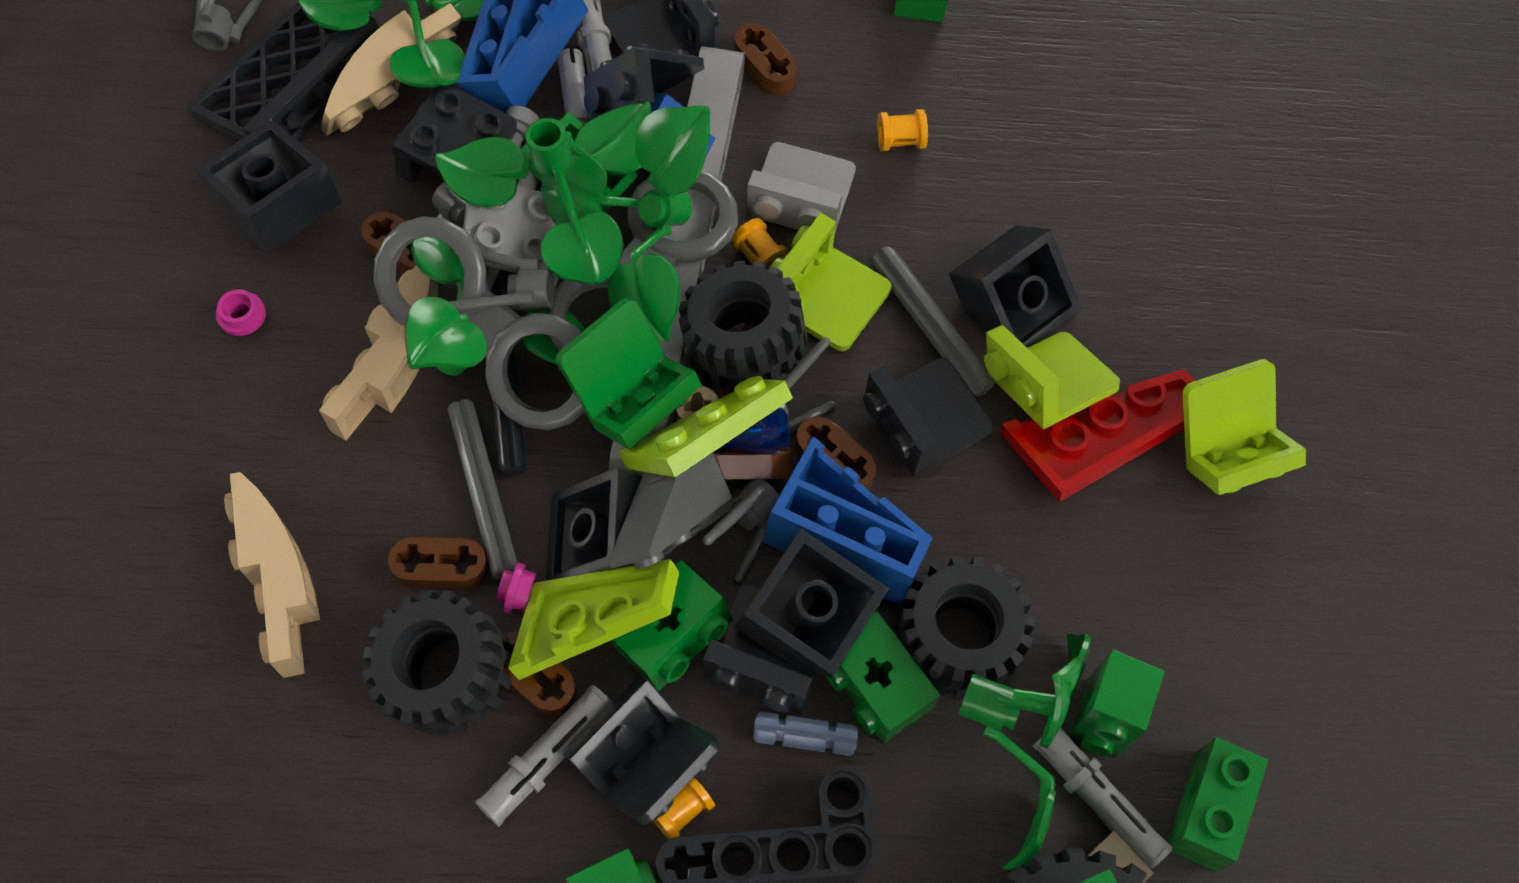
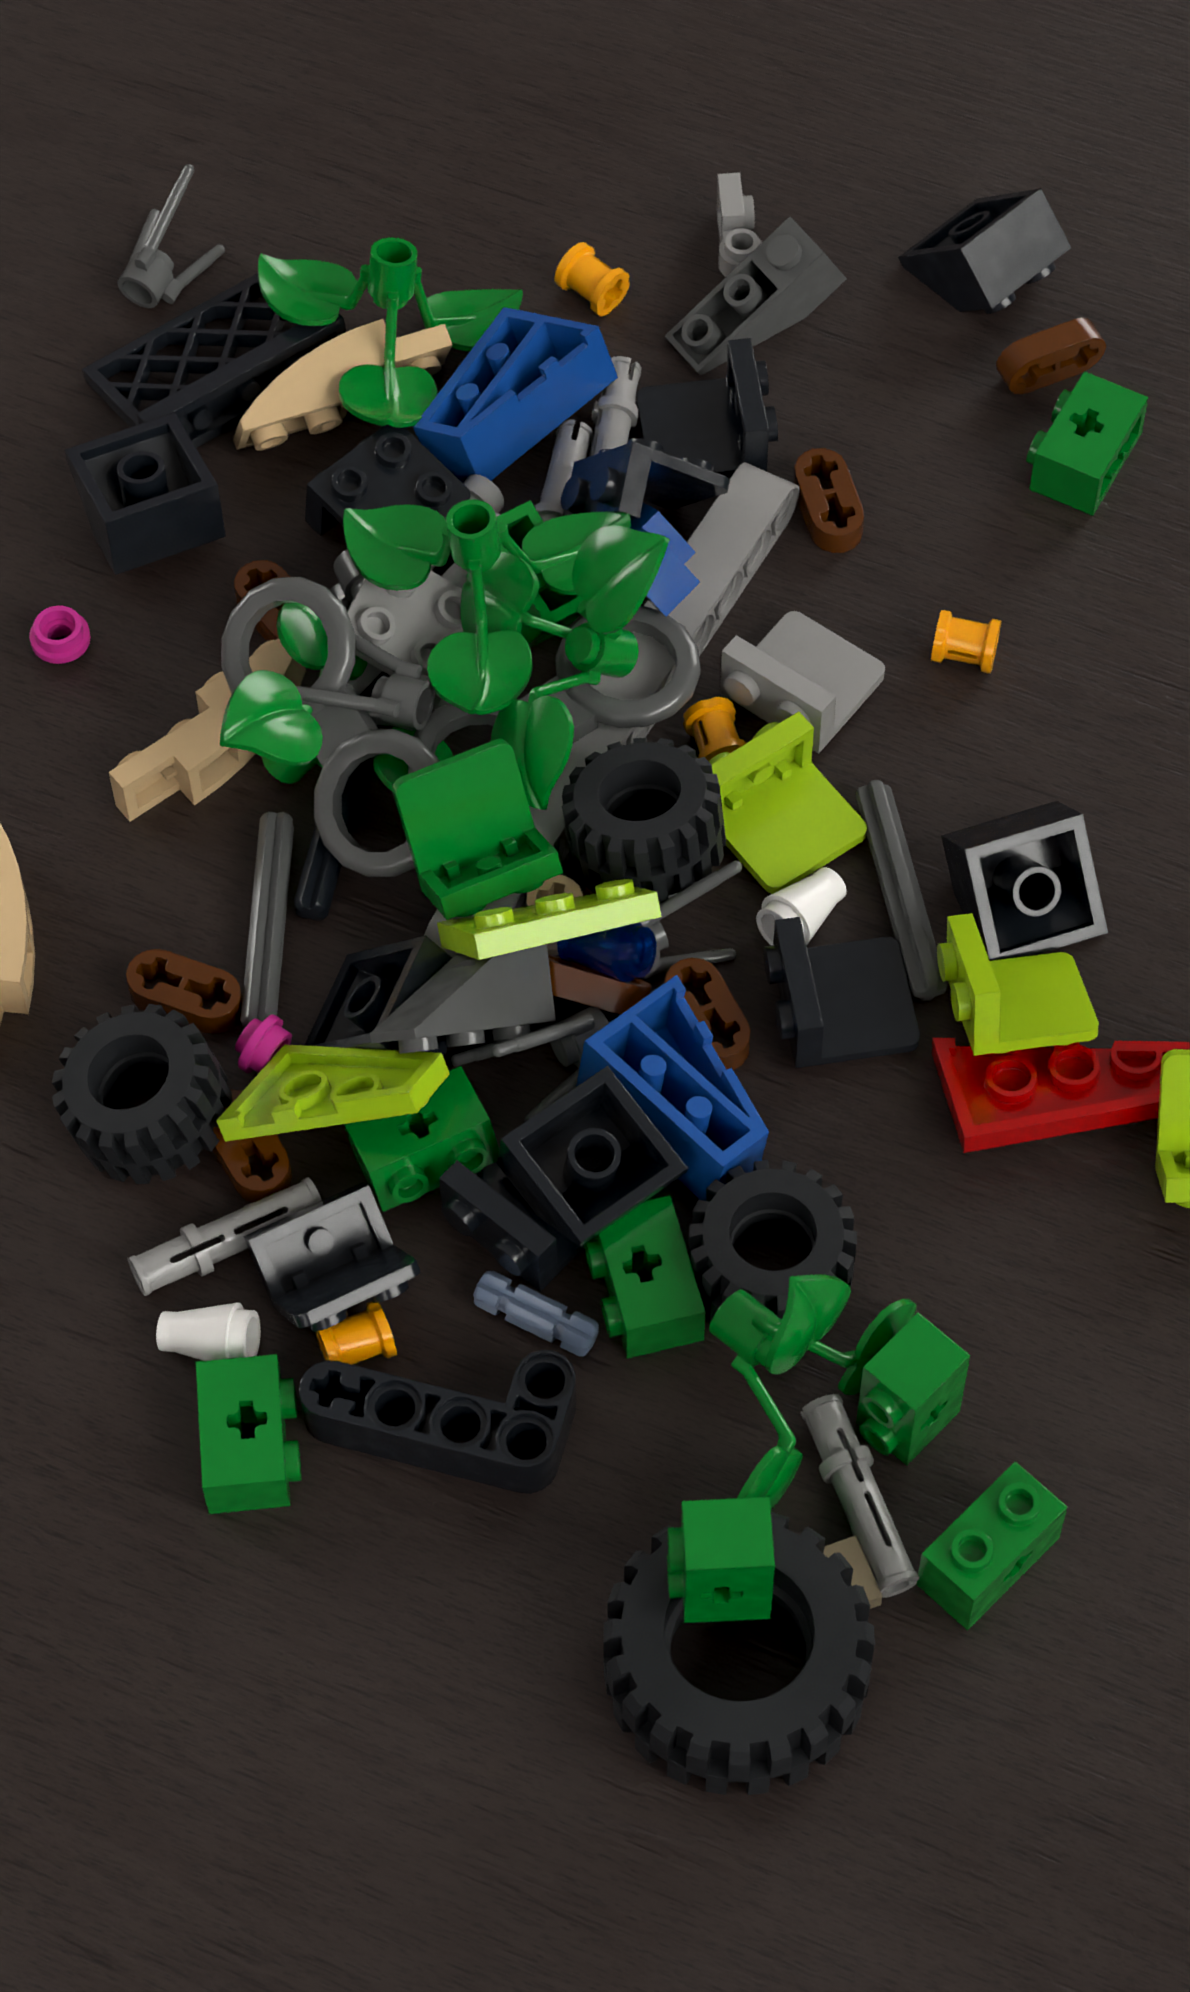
camera: 25 degrees right, 5 degrees down
none -> white cone [156,1302,261,1361]
none -> white cone [756,867,846,945]

